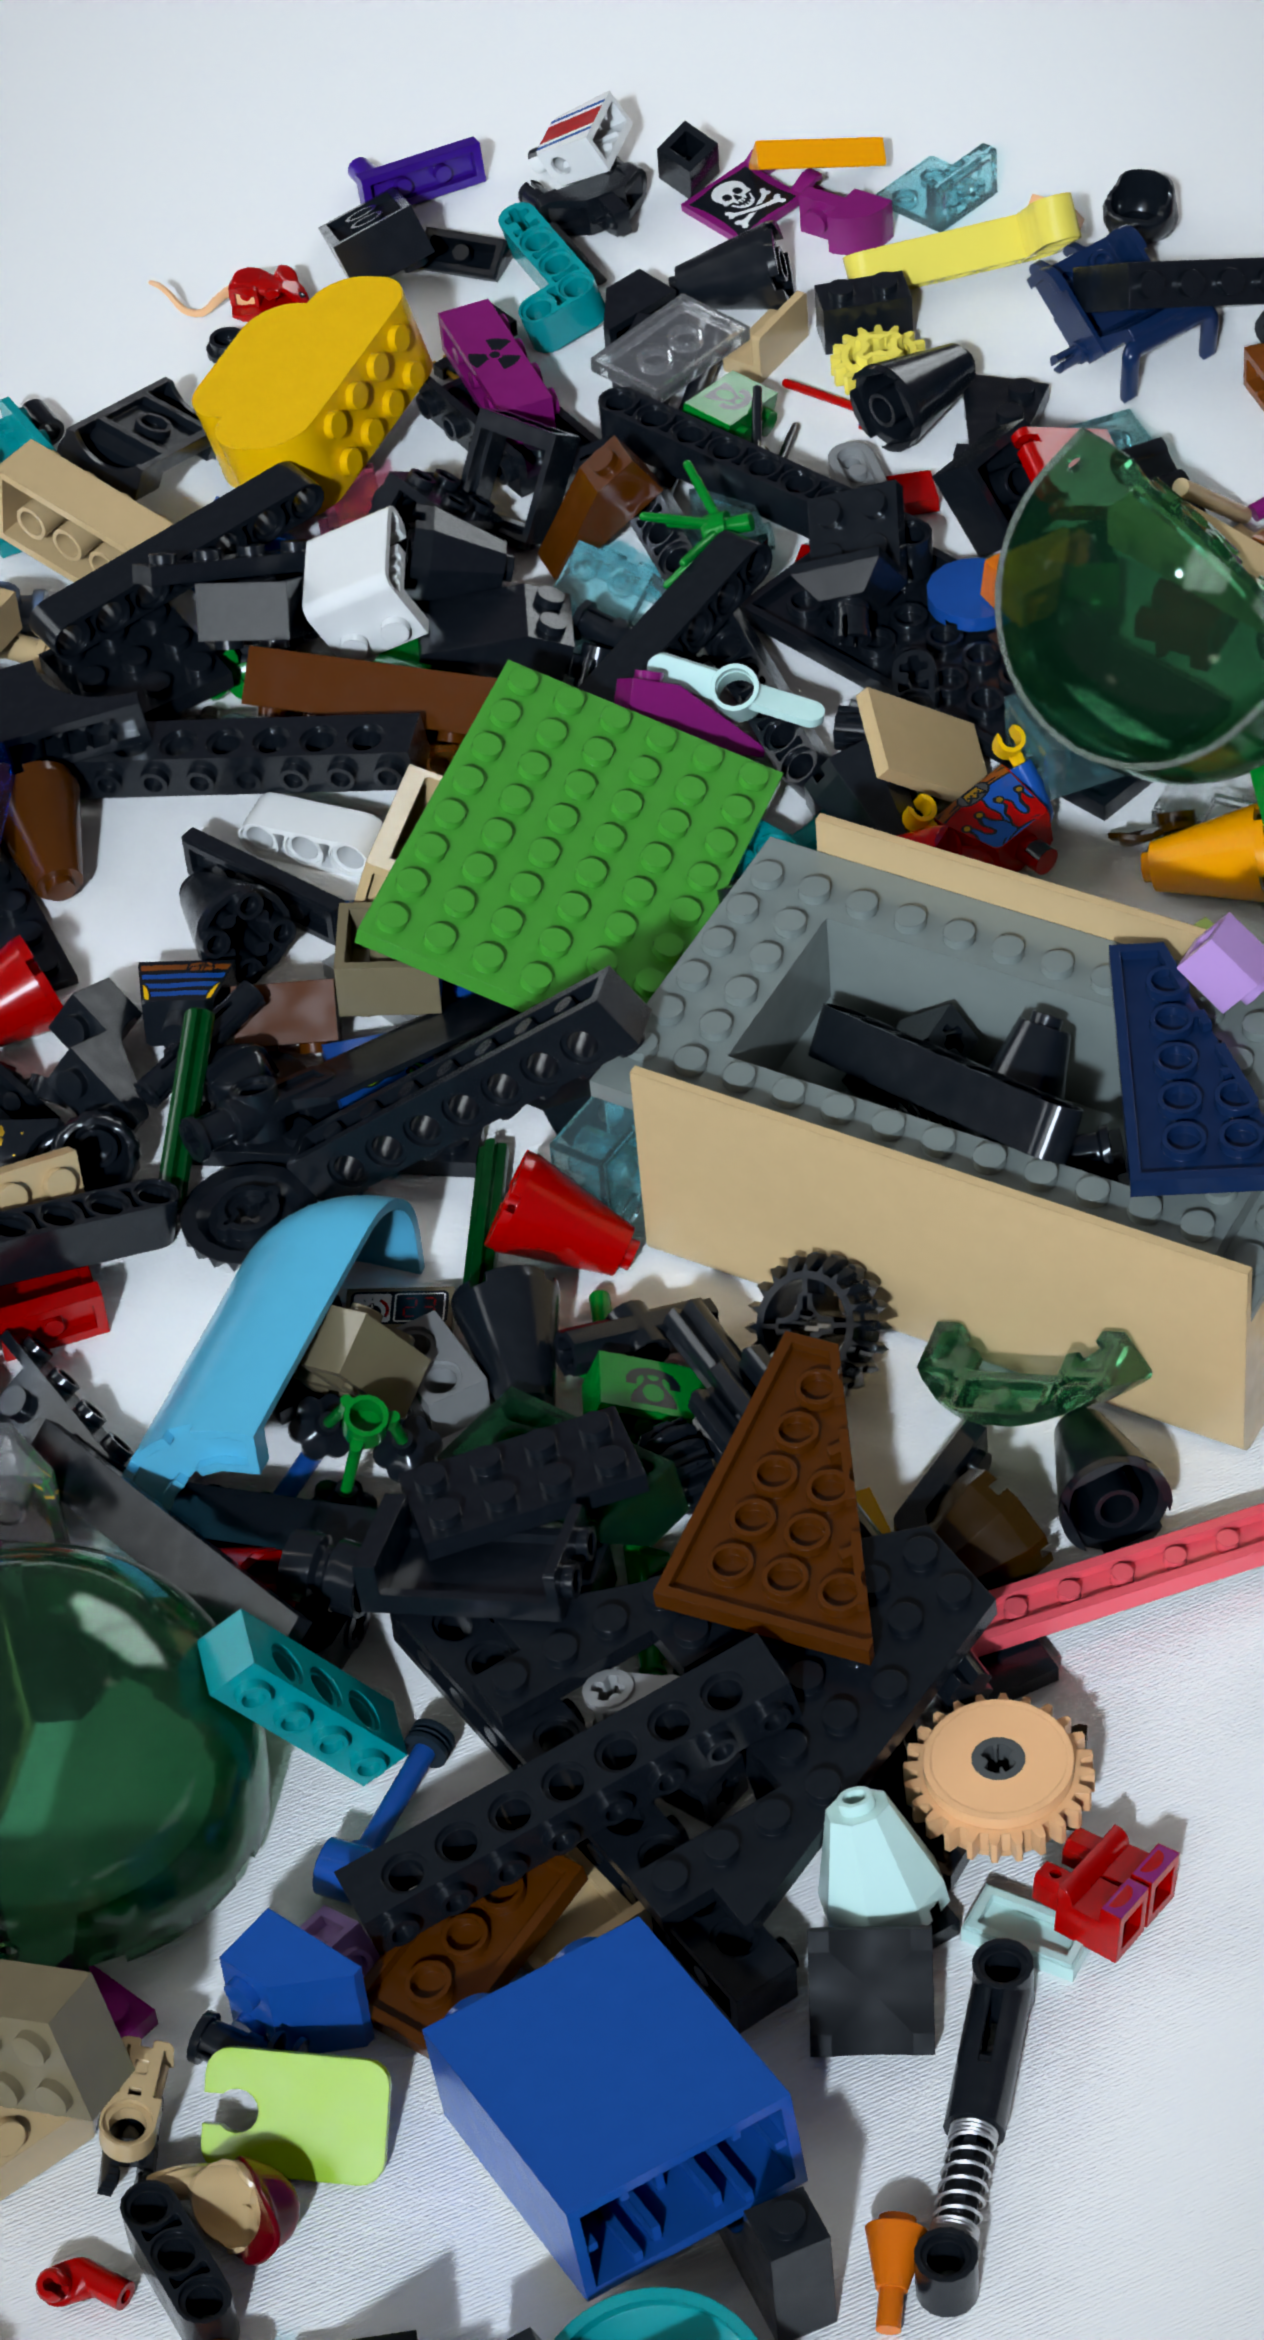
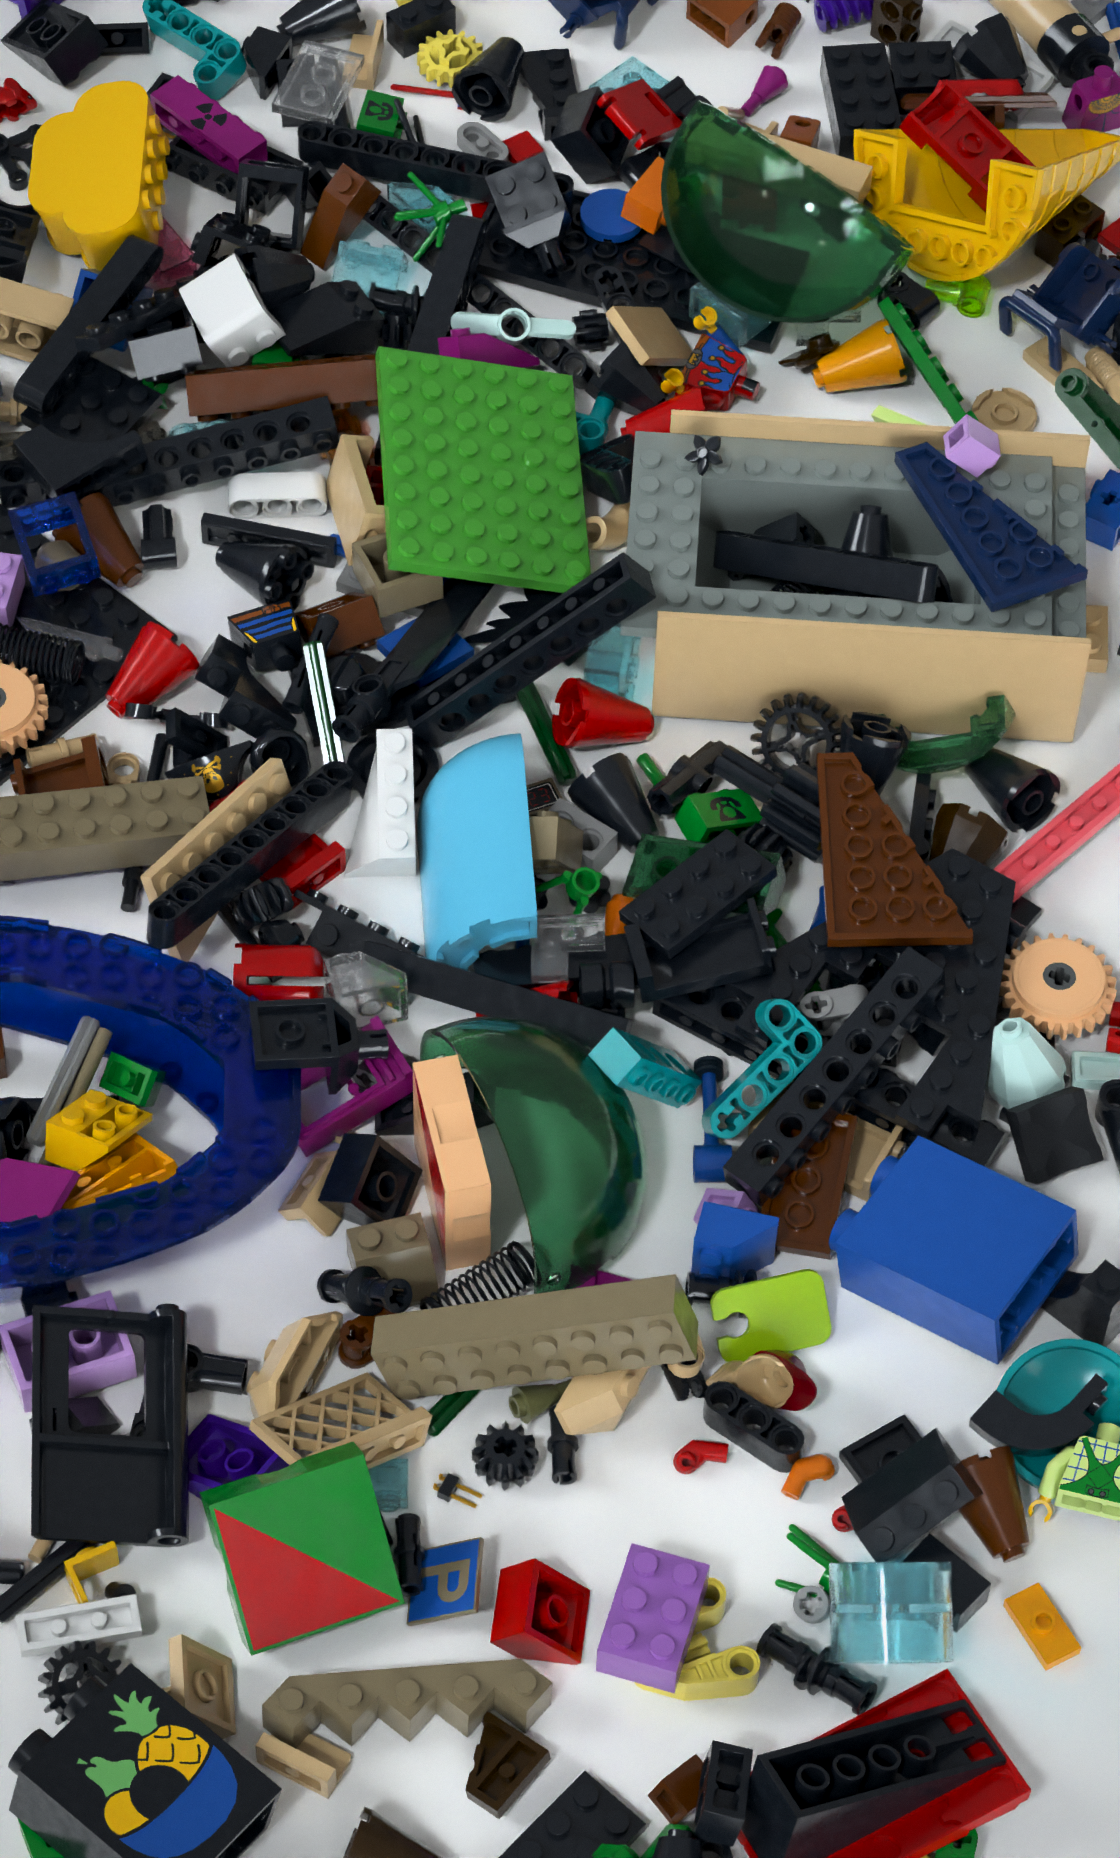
camera: 30 degrees left, 10 degrees up
none -> black piece [141,504,177,570]
none -> white wedge [344,728,416,878]
none -> clear tile [531,913,606,983]
none -> black plant [684,435,723,476]
none -> teal beam [701,999,823,1139]
none -> black cone [840,712,912,796]

